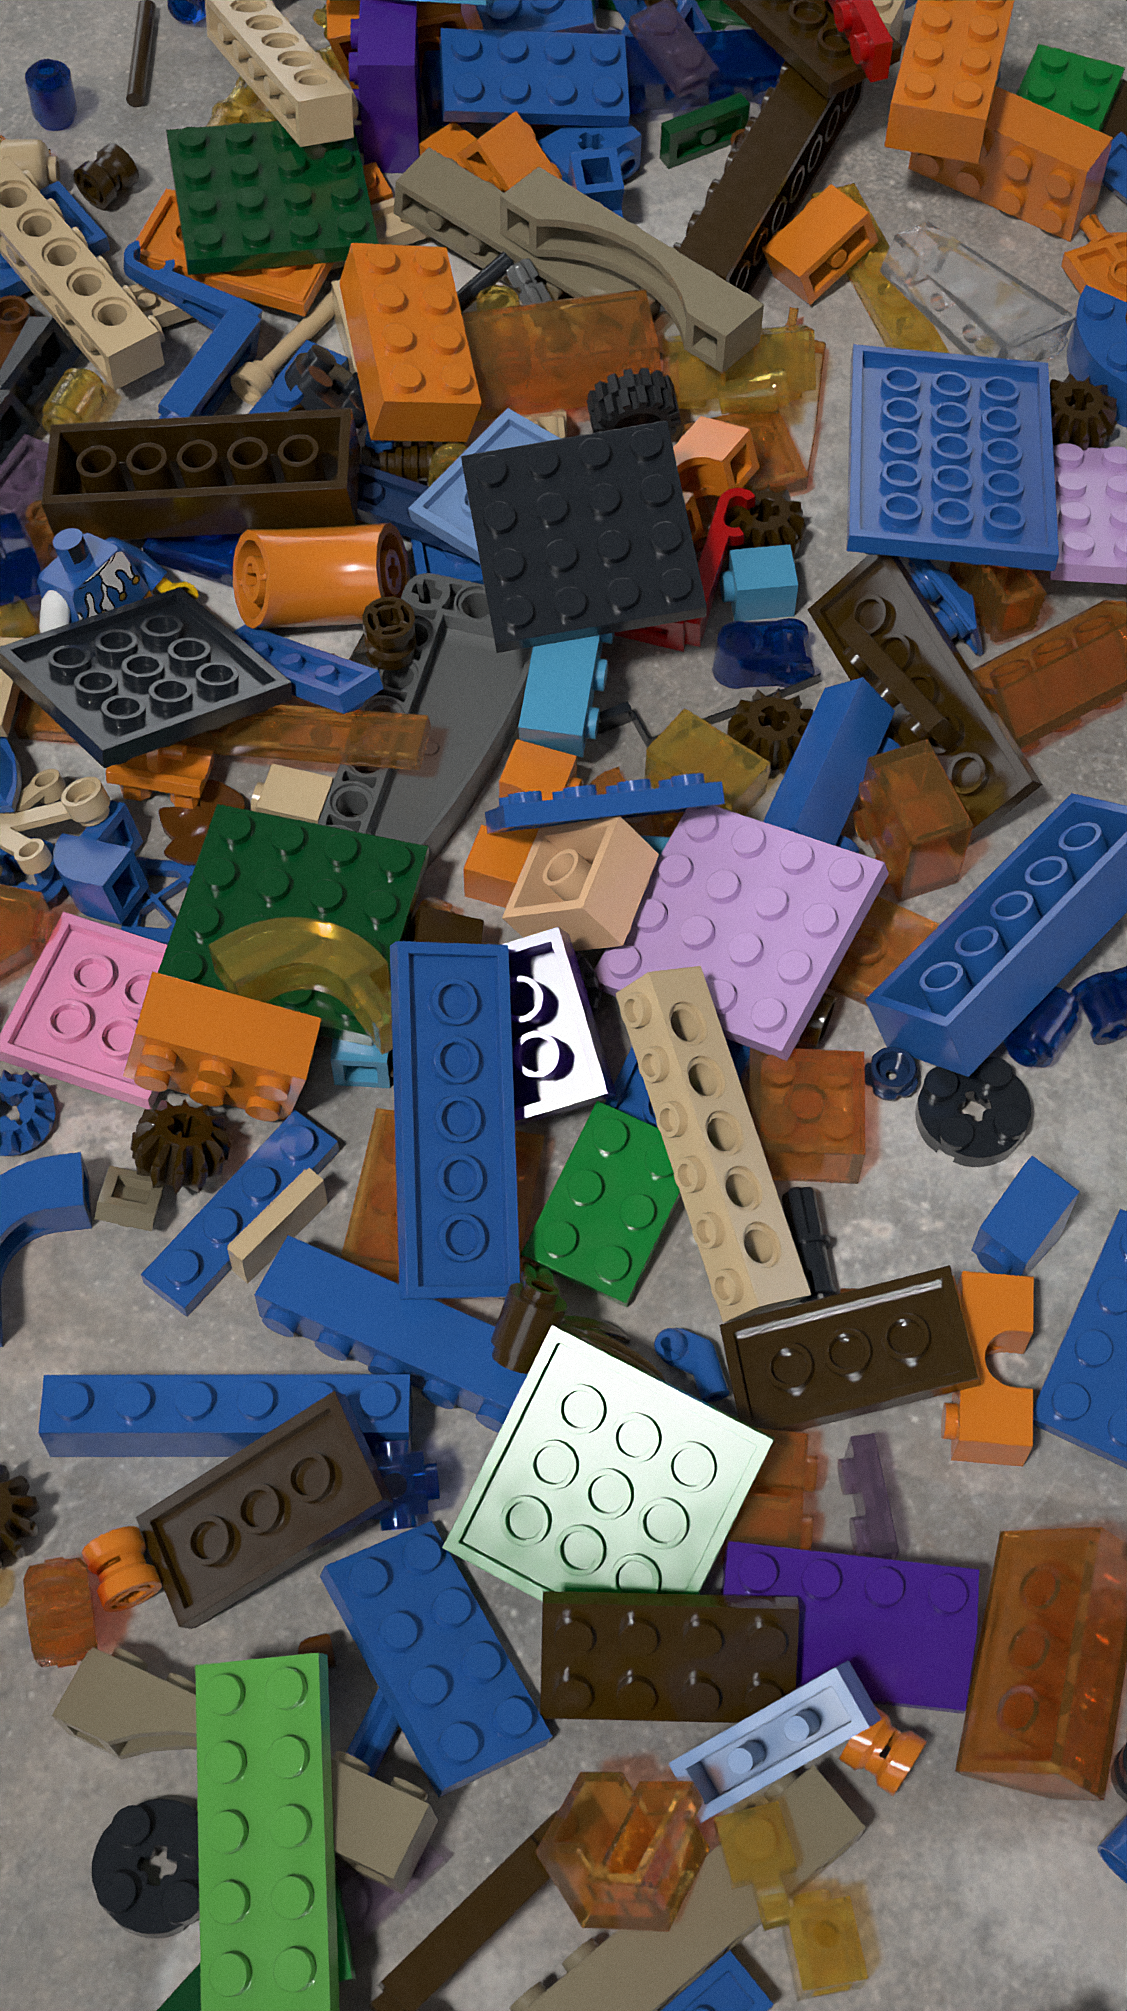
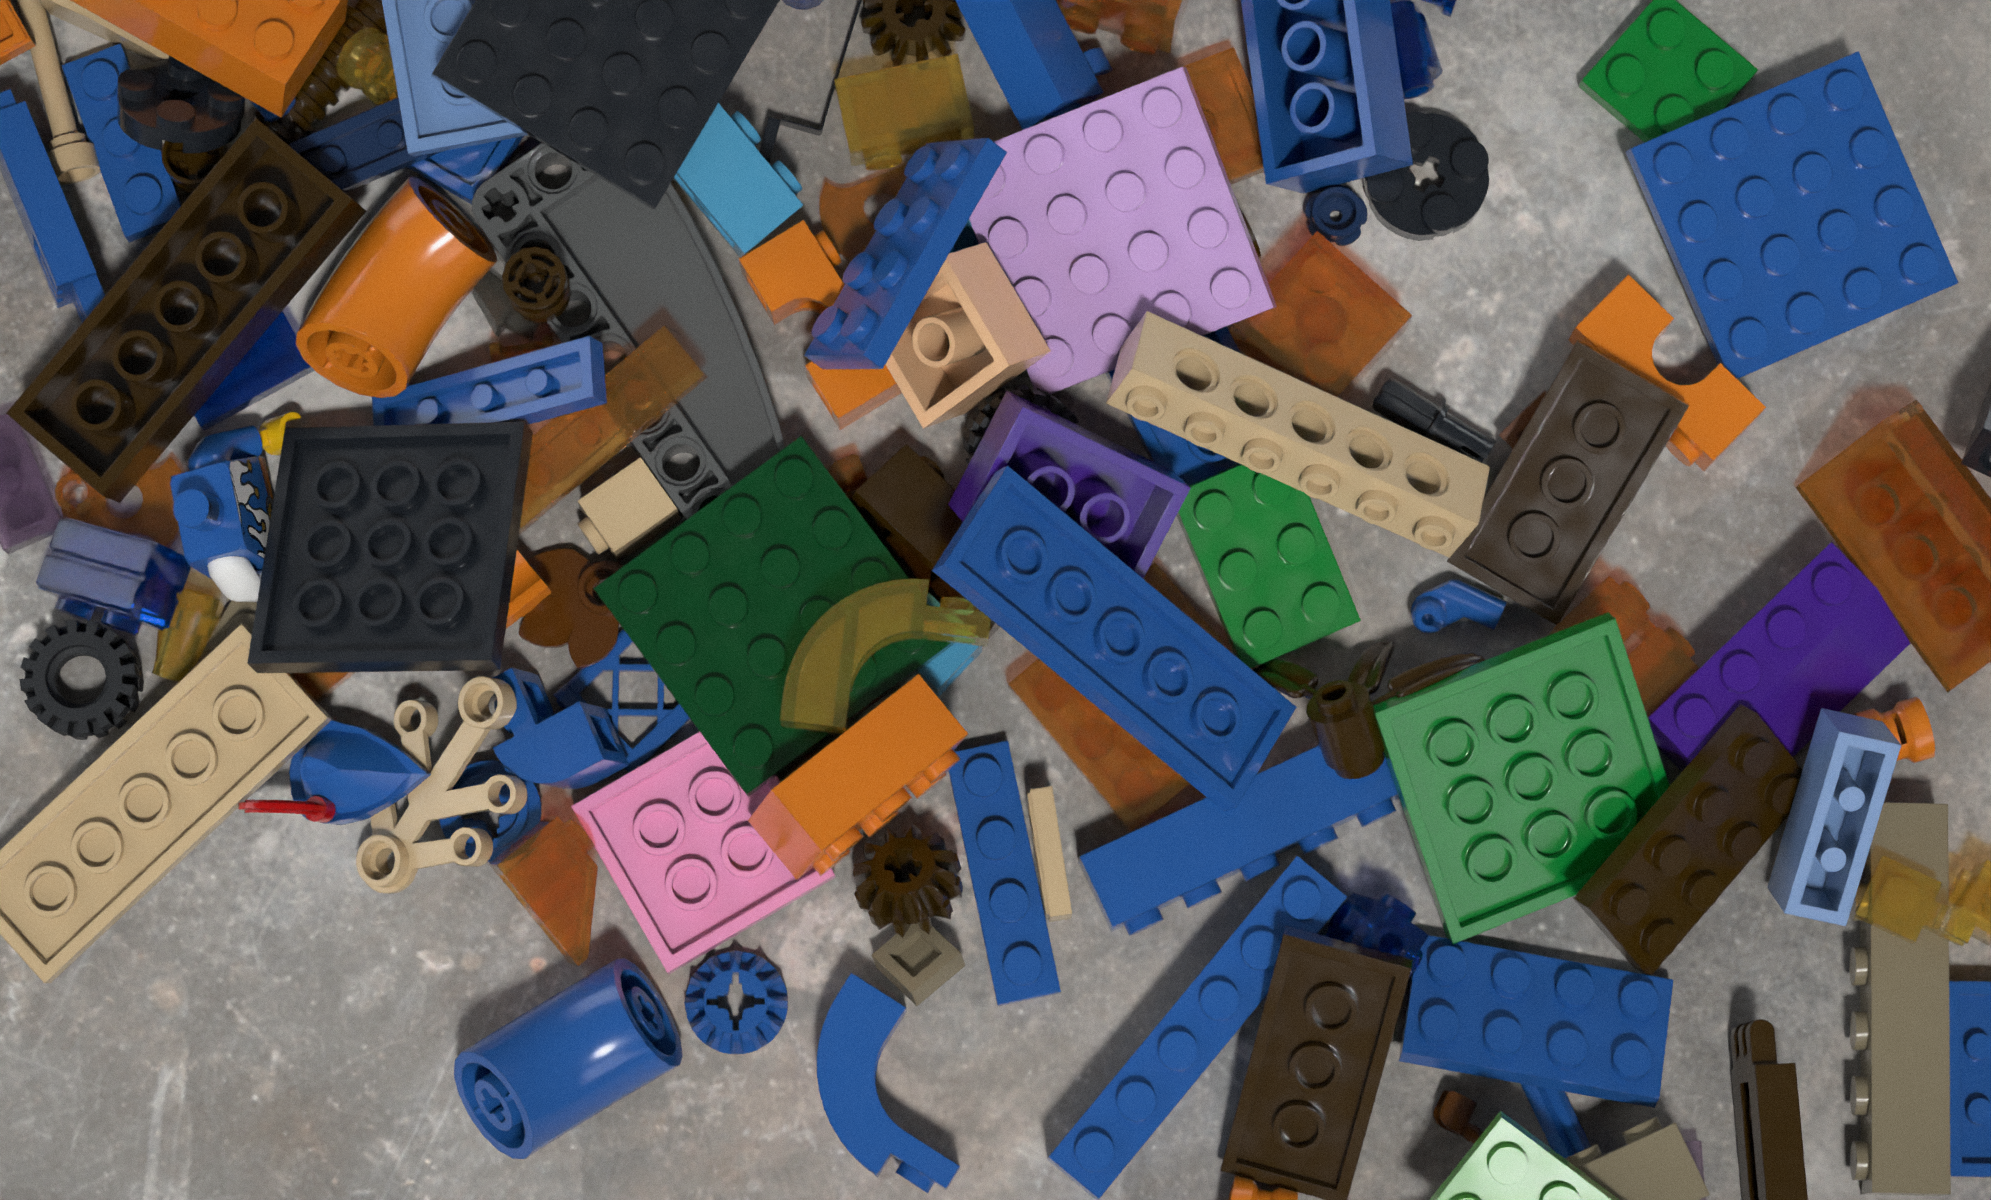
camera: 50 degrees left, 20 degrees up
clear orange plate [535,1772,710,1932] -> none
clear purple plate [837,1433,899,1560] -> none
blue slope [971,1155,1080,1276] -> none

